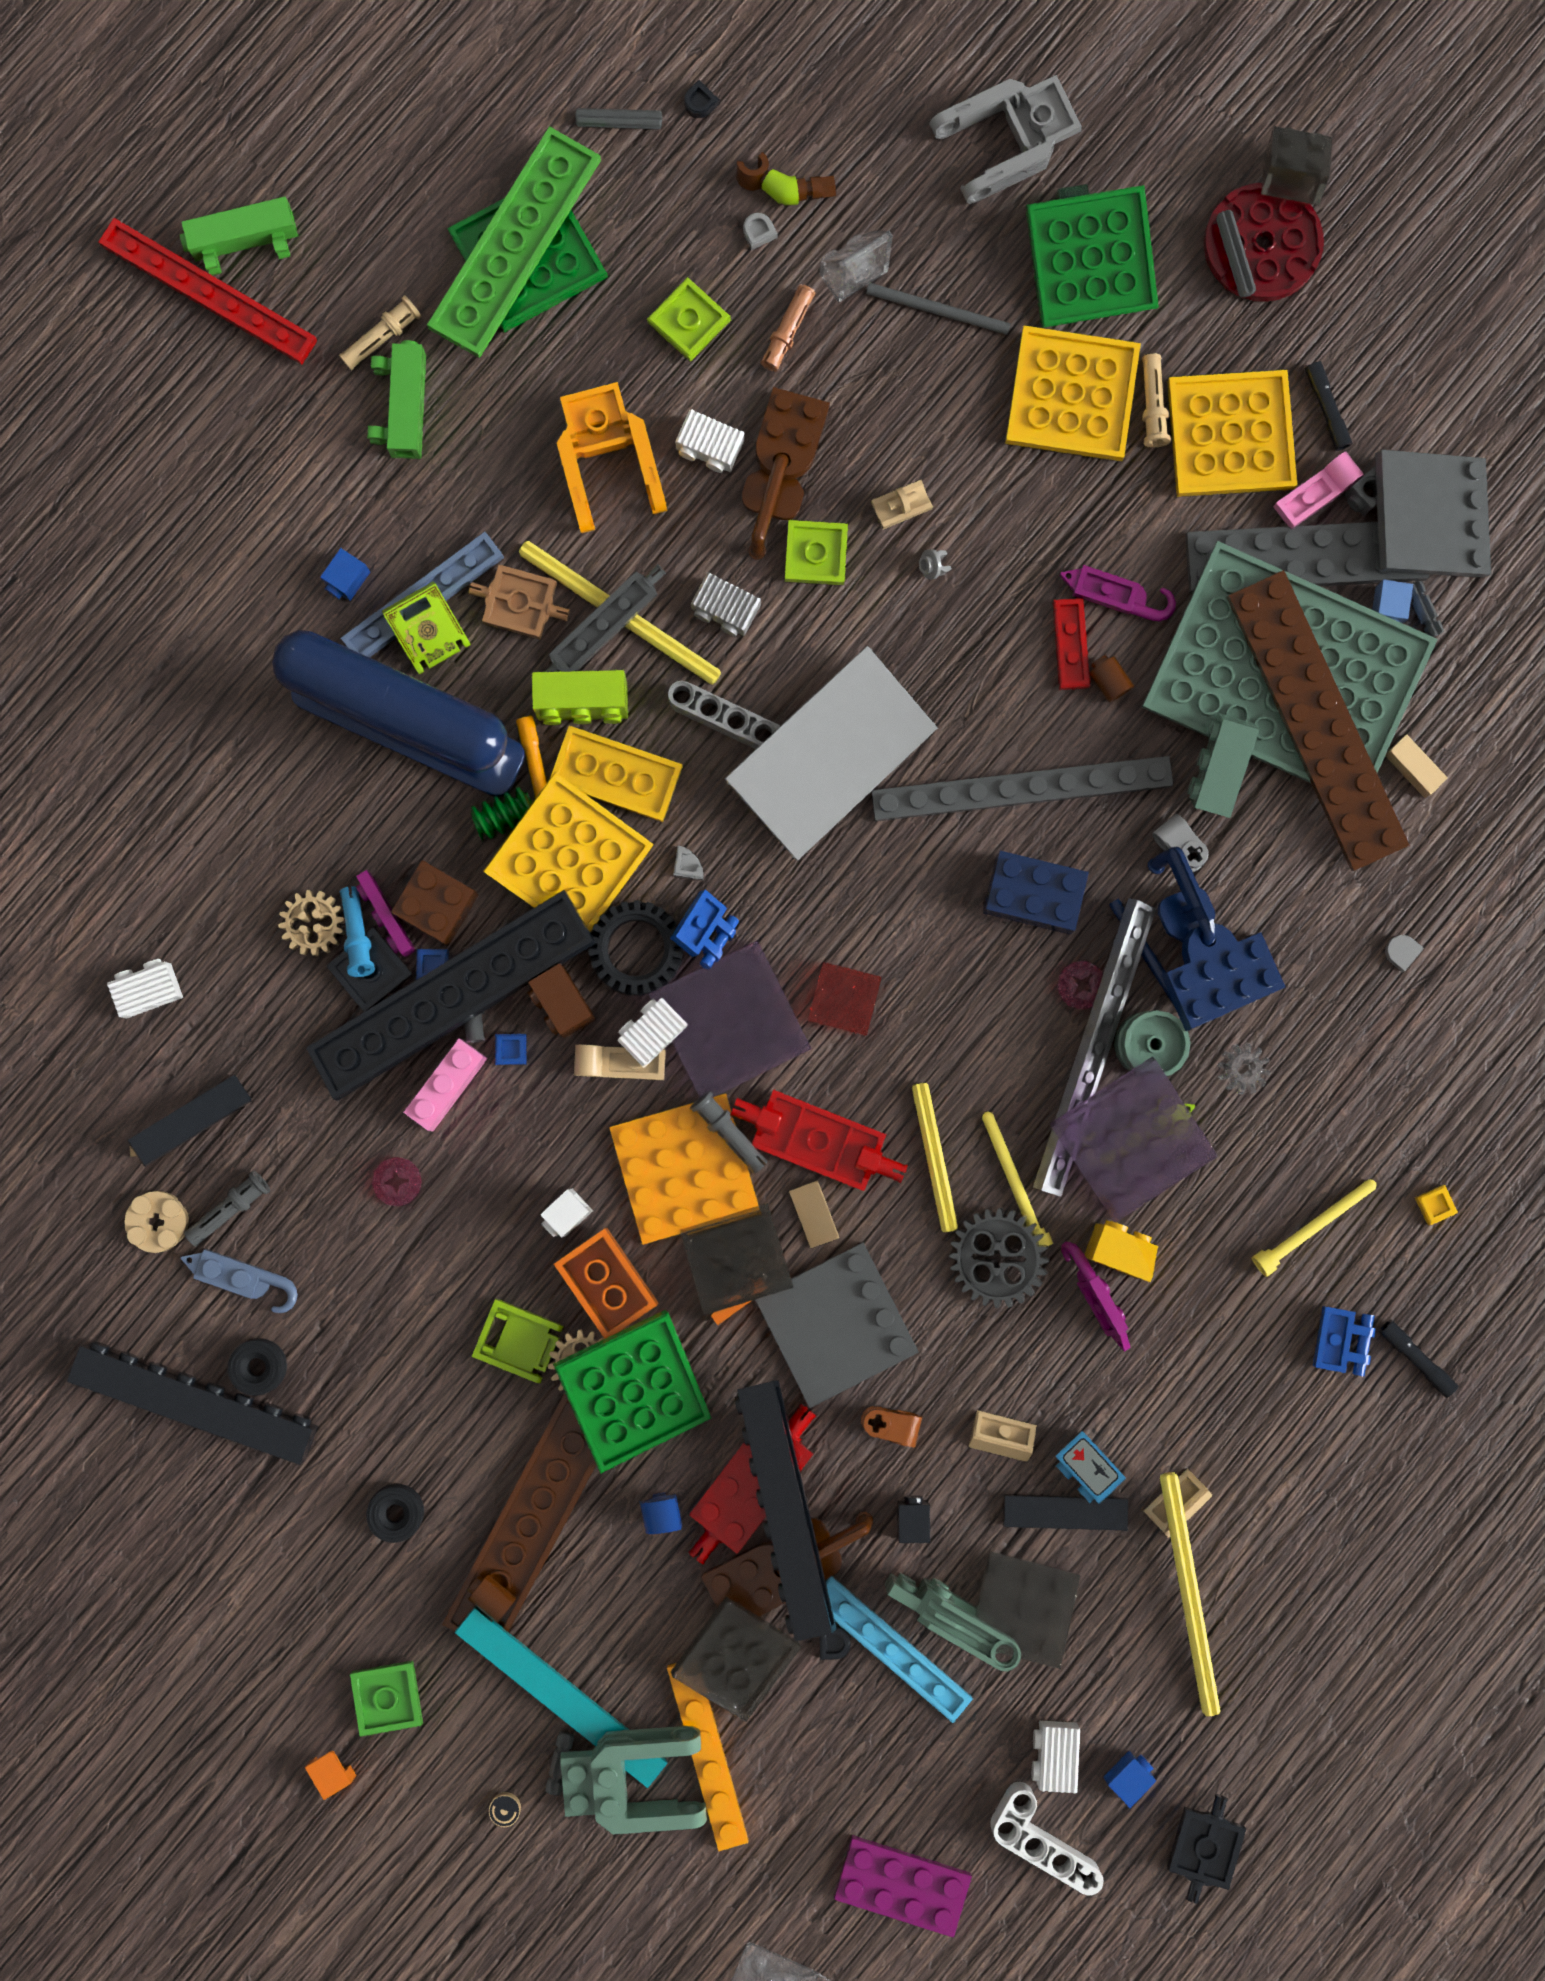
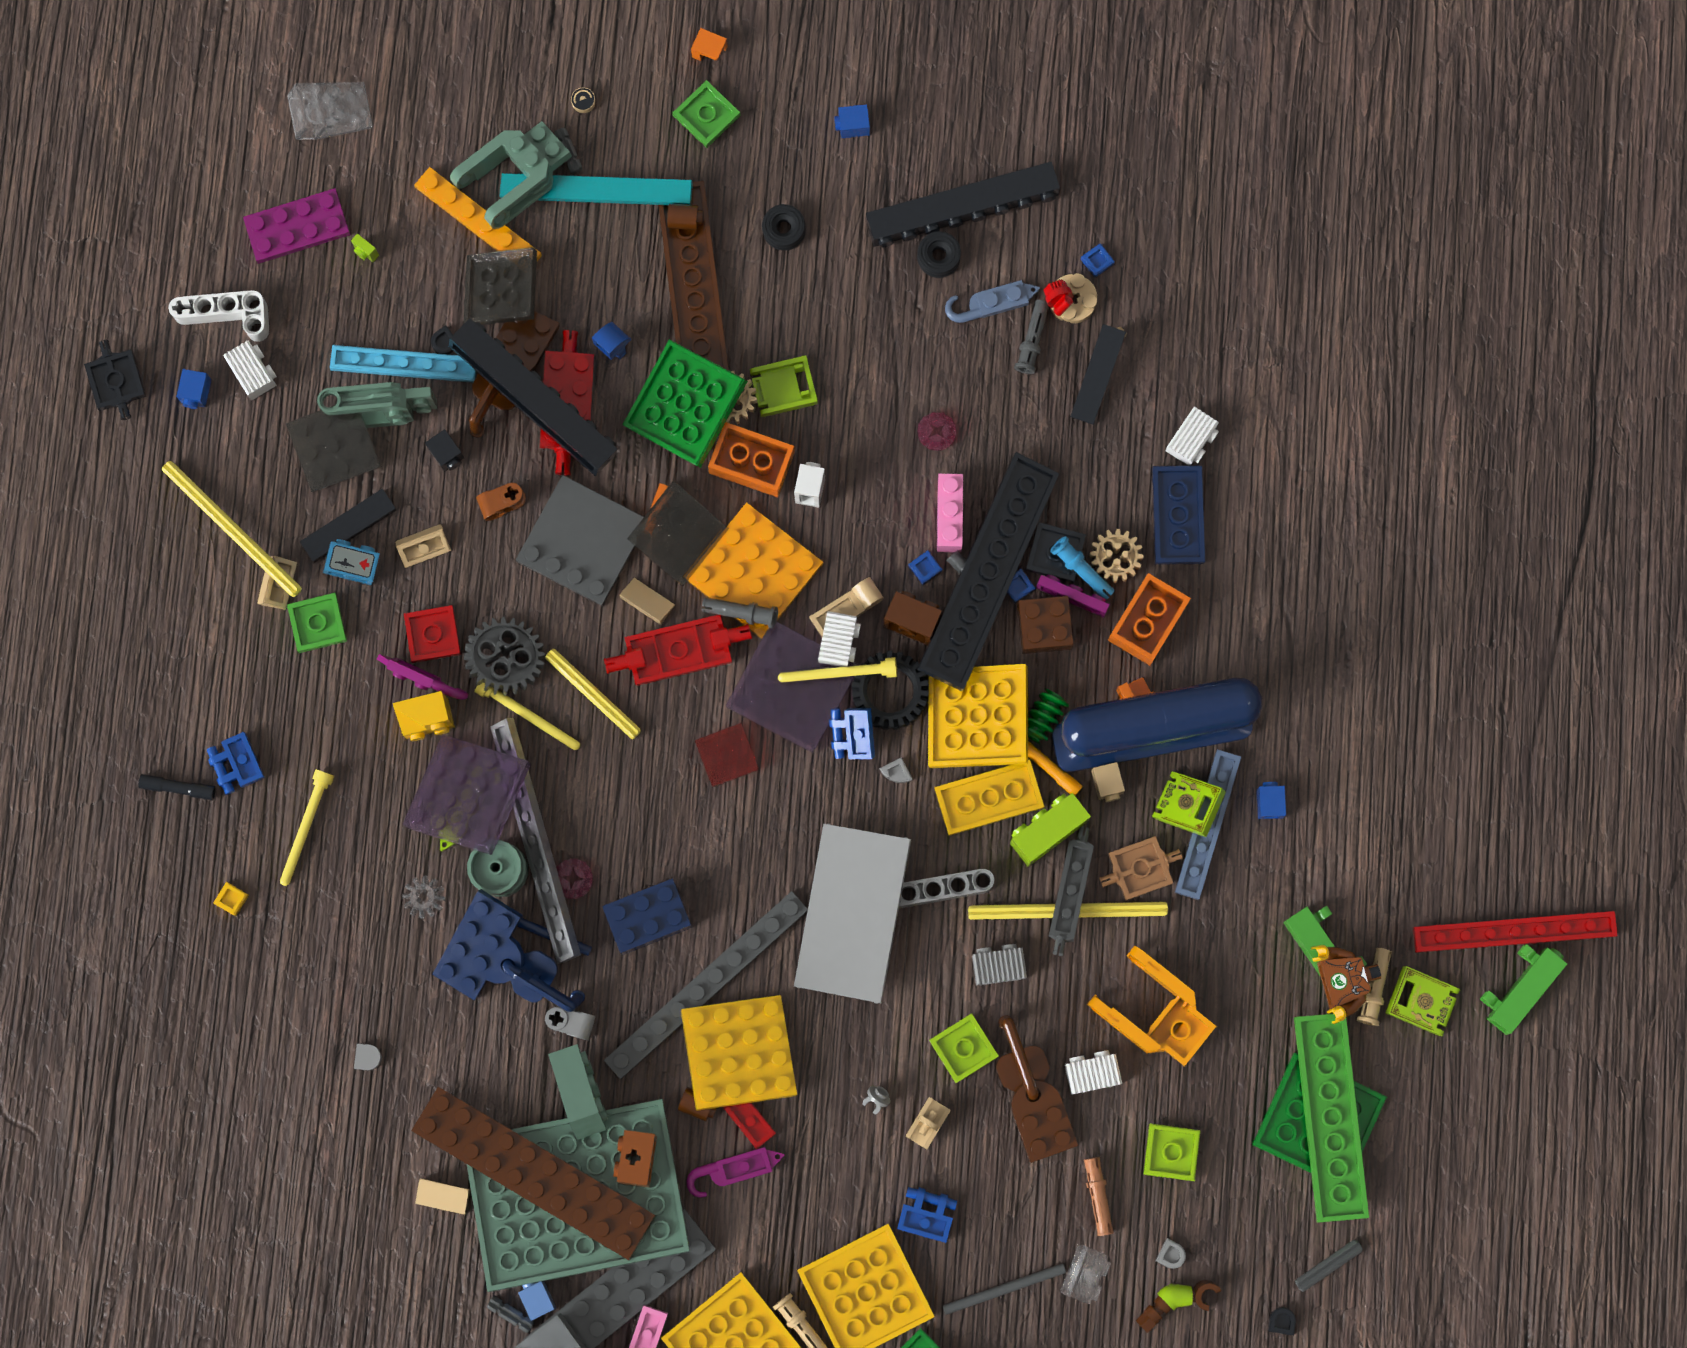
camera: 150 degrees right, 5 degrees down
none -> bright green plate [287,593,347,653]
none -> lime plate [351,234,379,262]
none -> red plate [404,605,461,663]
none -> dark orange brick [613,1130,657,1188]
none -> yellow plate [681,995,797,1111]
none -> light yellow piece [778,657,897,682]
none -> blue brick [834,104,870,139]
none -> blue plate [897,1187,957,1243]
none -> red piece [1043,279,1073,316]
none -> blue tile [1081,243,1115,277]
none -> tan brick [1091,762,1125,802]
none -> orange brick [1108,573,1191,666]
none -> orange panel [1116,677,1154,699]
none -> dark blue plate [1152,466,1205,565]
none -> torso [1311,945,1381,1024]
none -> lime container [1385,966,1460,1037]

